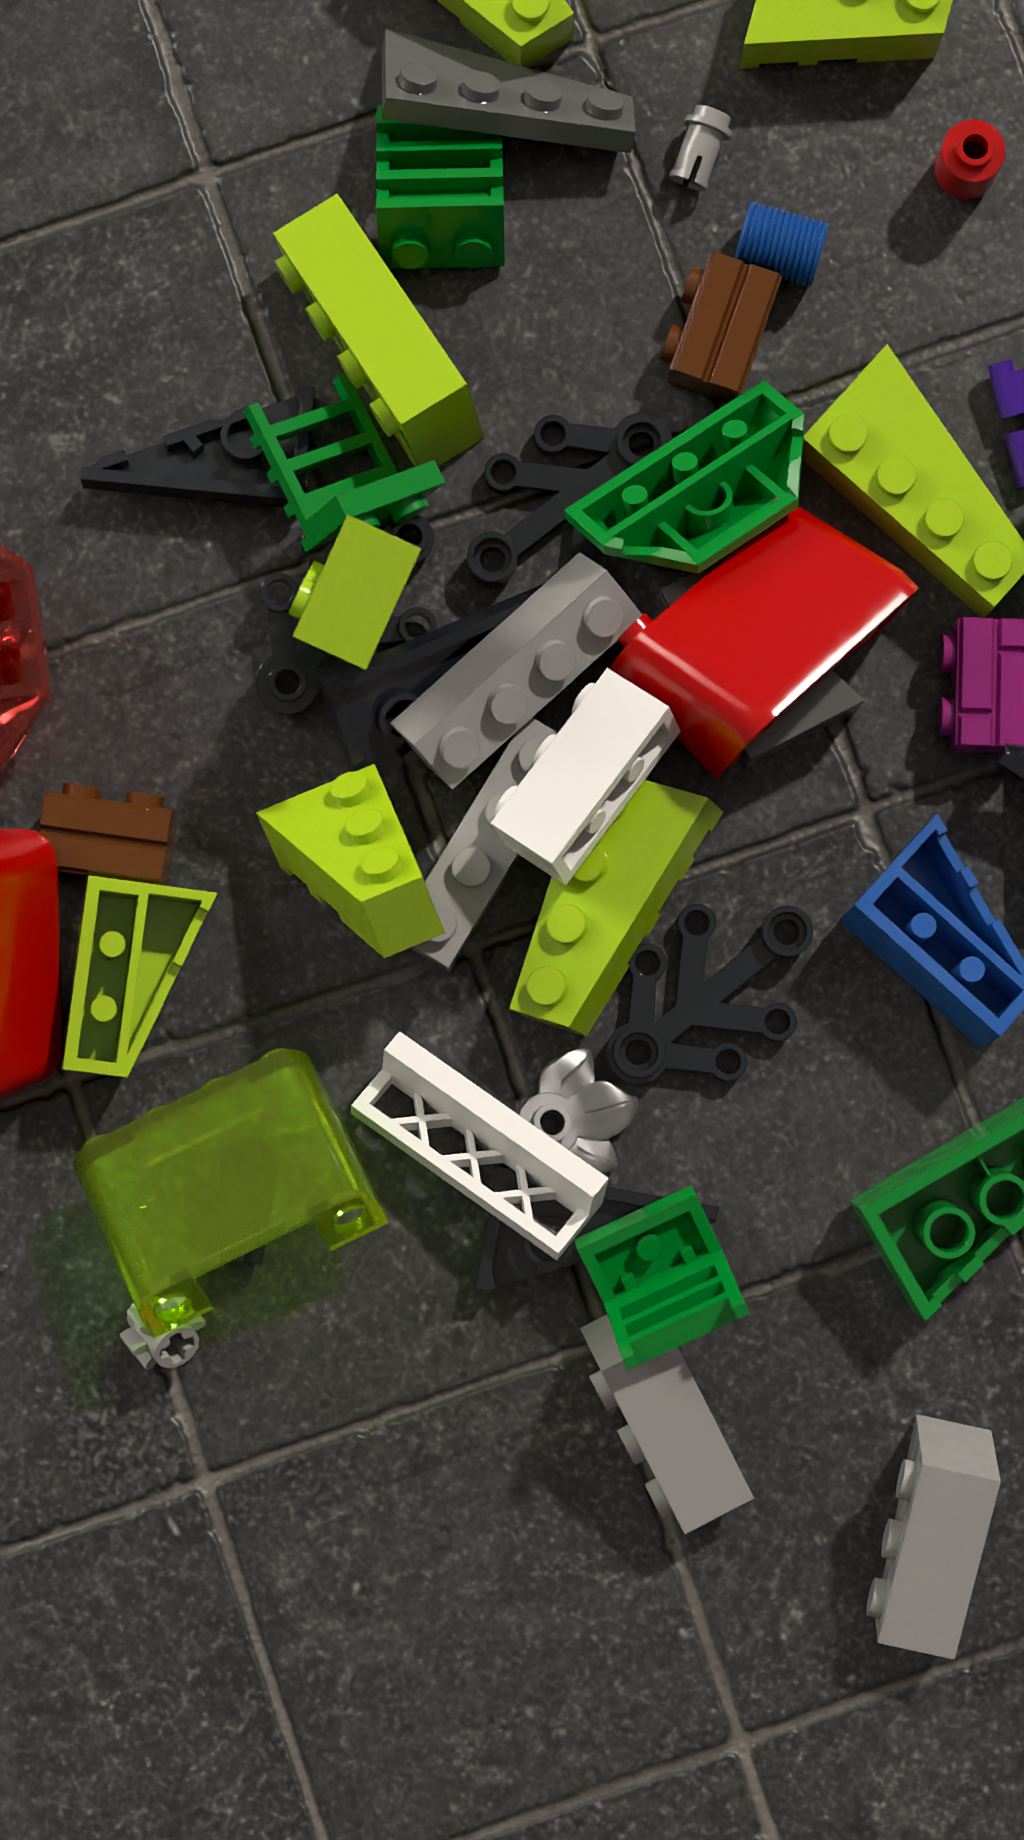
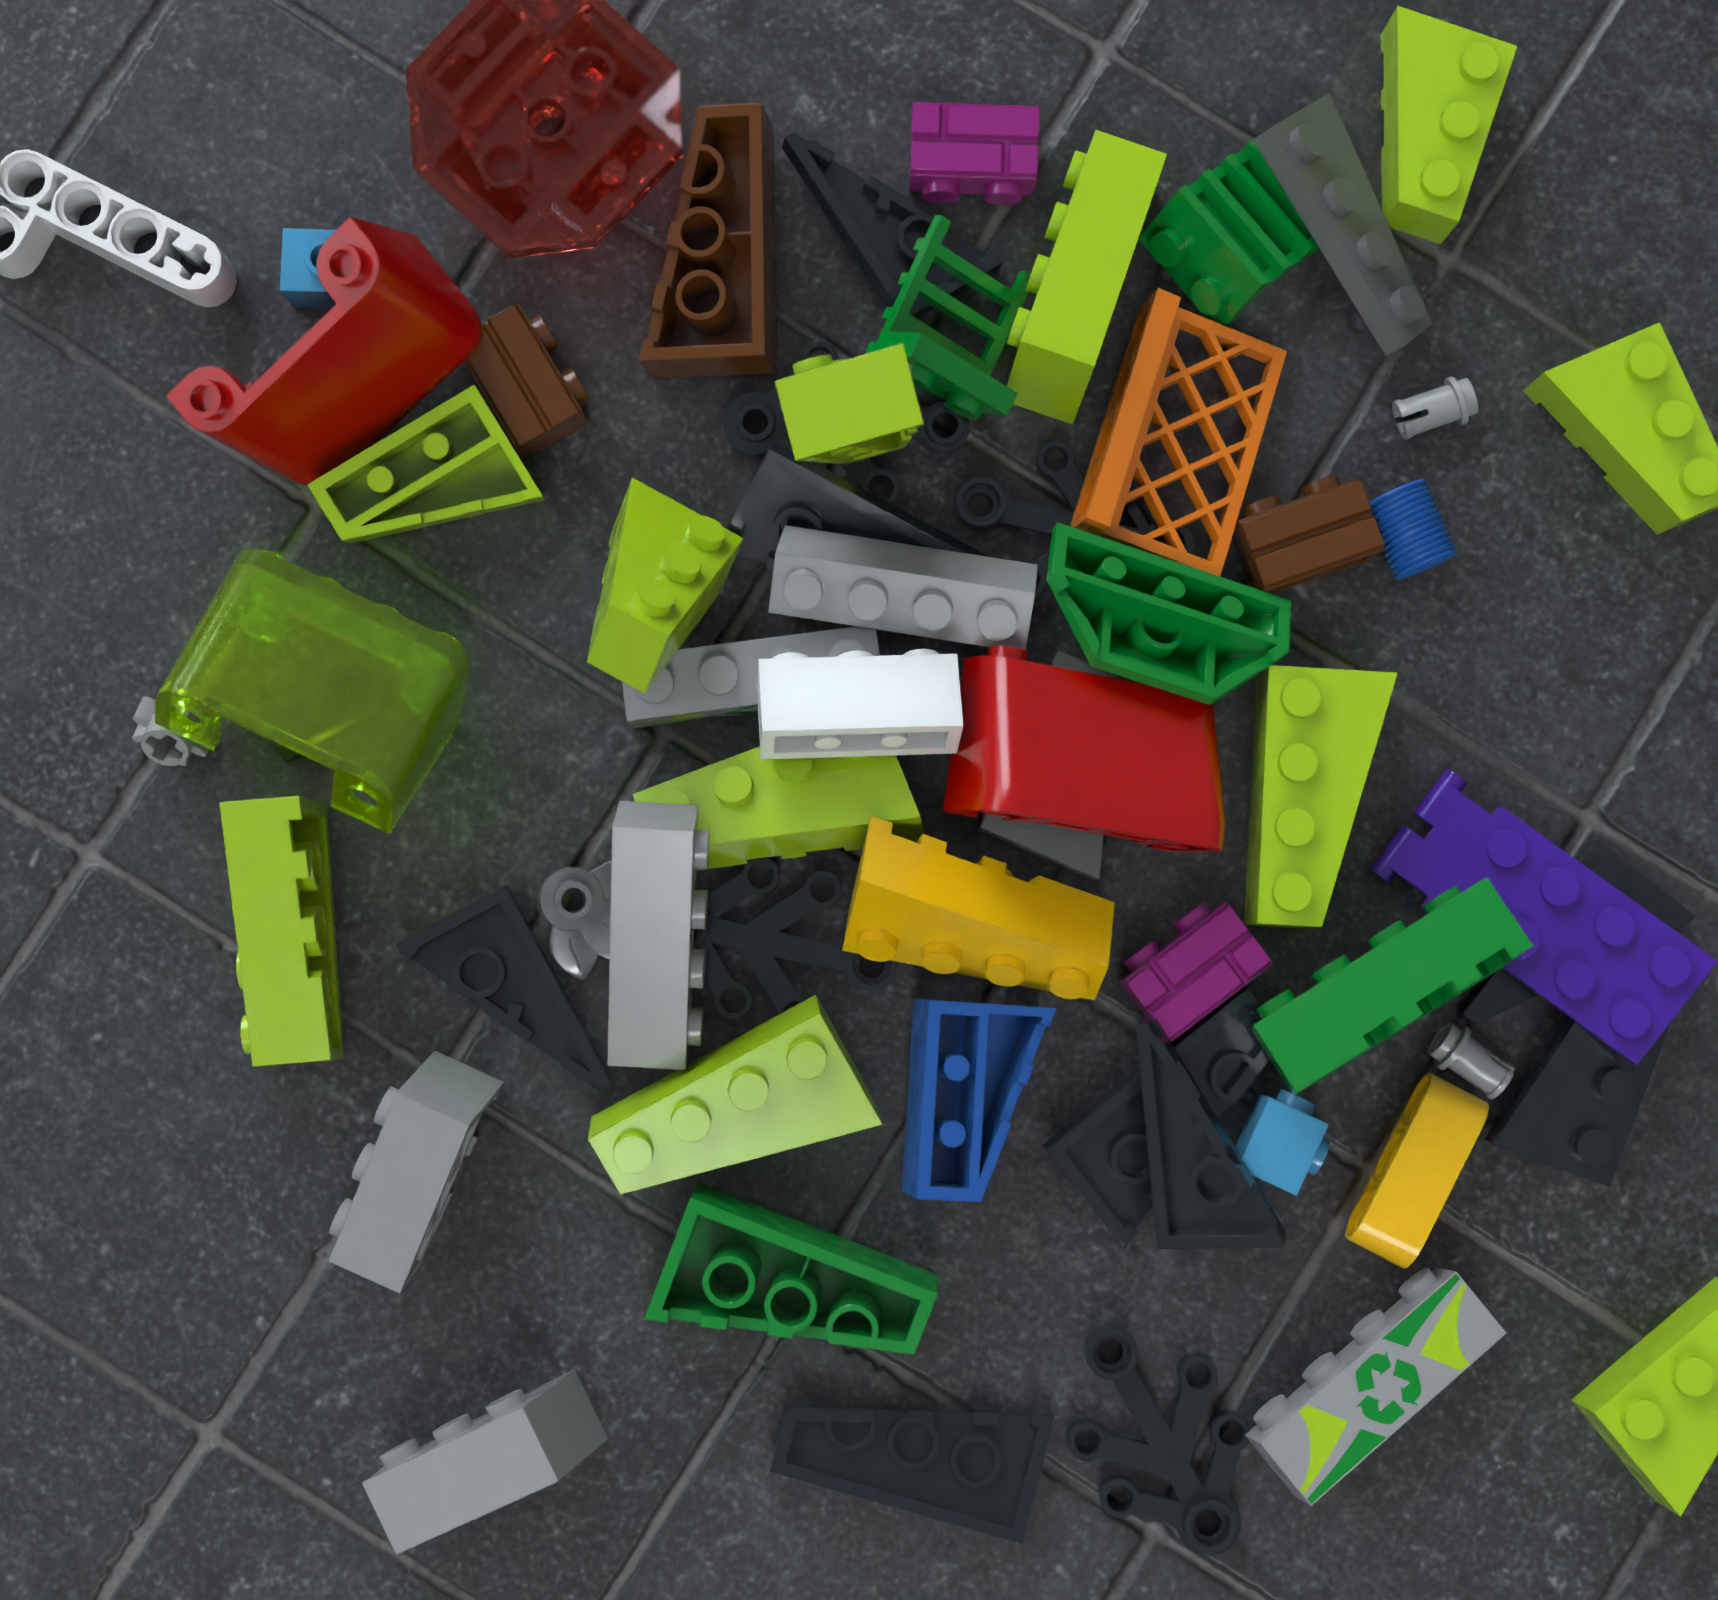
camera: 45 degrees right, 0 degrees up
white fence [351,1031,609,1260] -> none
green plate [574,1185,750,1371] -> none
red brick [934,119,1006,199] -> none
none -> lime wedge [219,796,344,1067]
none -> lime wedge [588,995,882,1195]
none -> light grey brick [607,801,710,1070]
none -> reddish brown wedge [638,102,777,379]
none -> yellow wedge [842,815,1115,1000]
none -> magenta brick [909,102,1039,205]
none -> orange fence [1070,288,1287,576]

